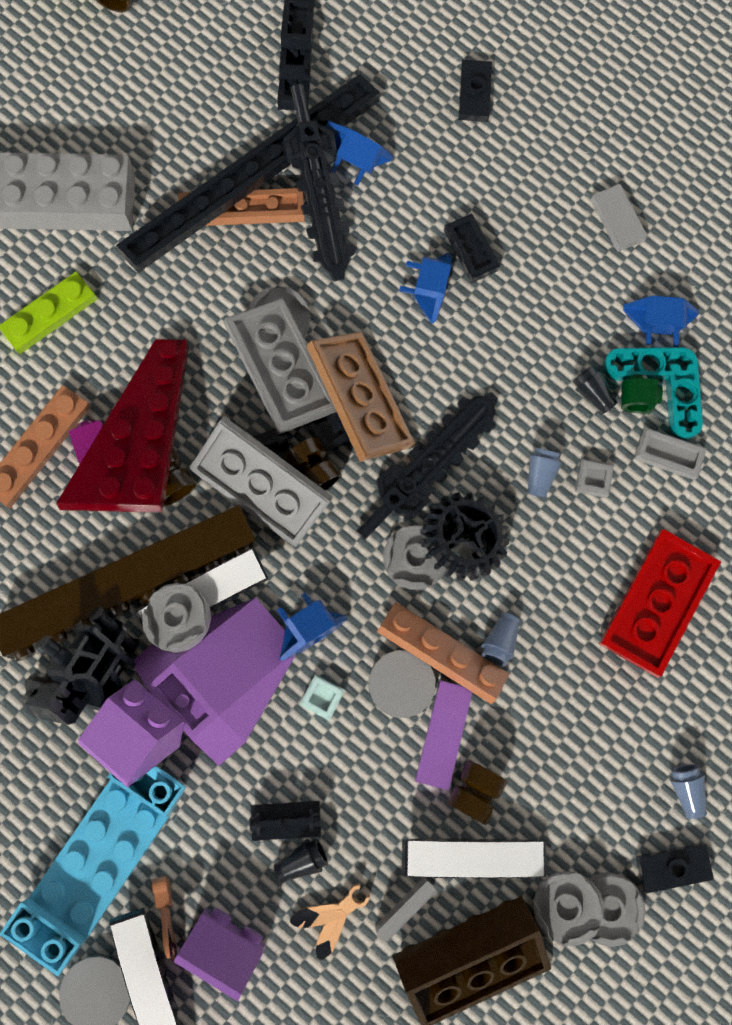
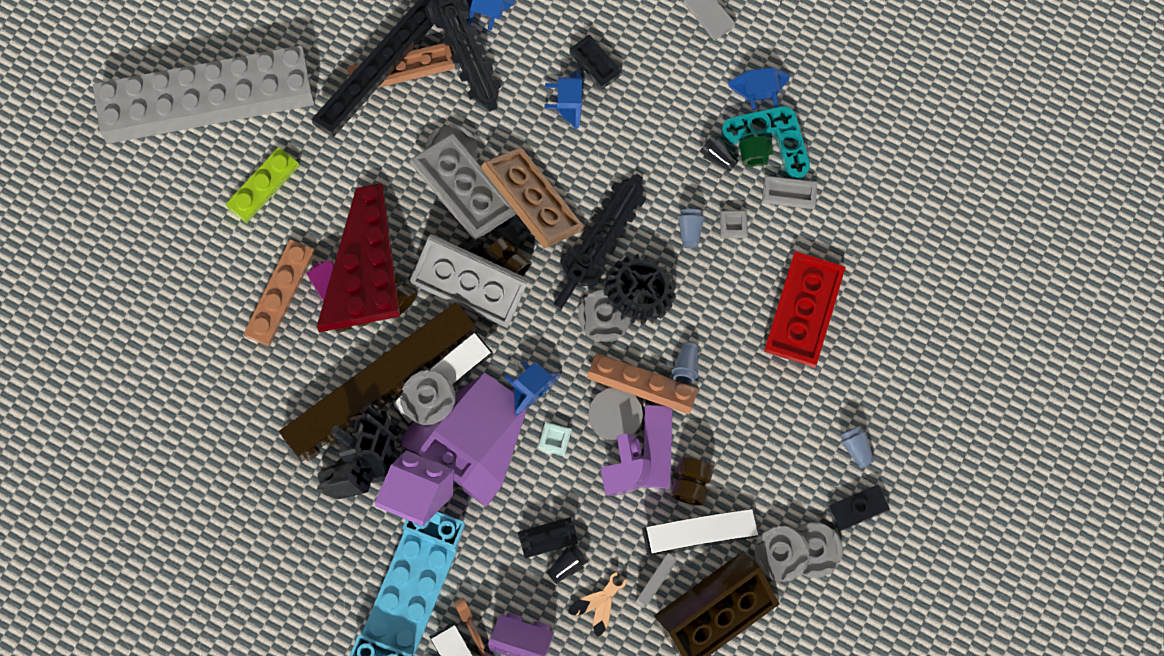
camera: 10 degrees left, 5 degrees down
none -> medium lavender brick [601,433,651,496]

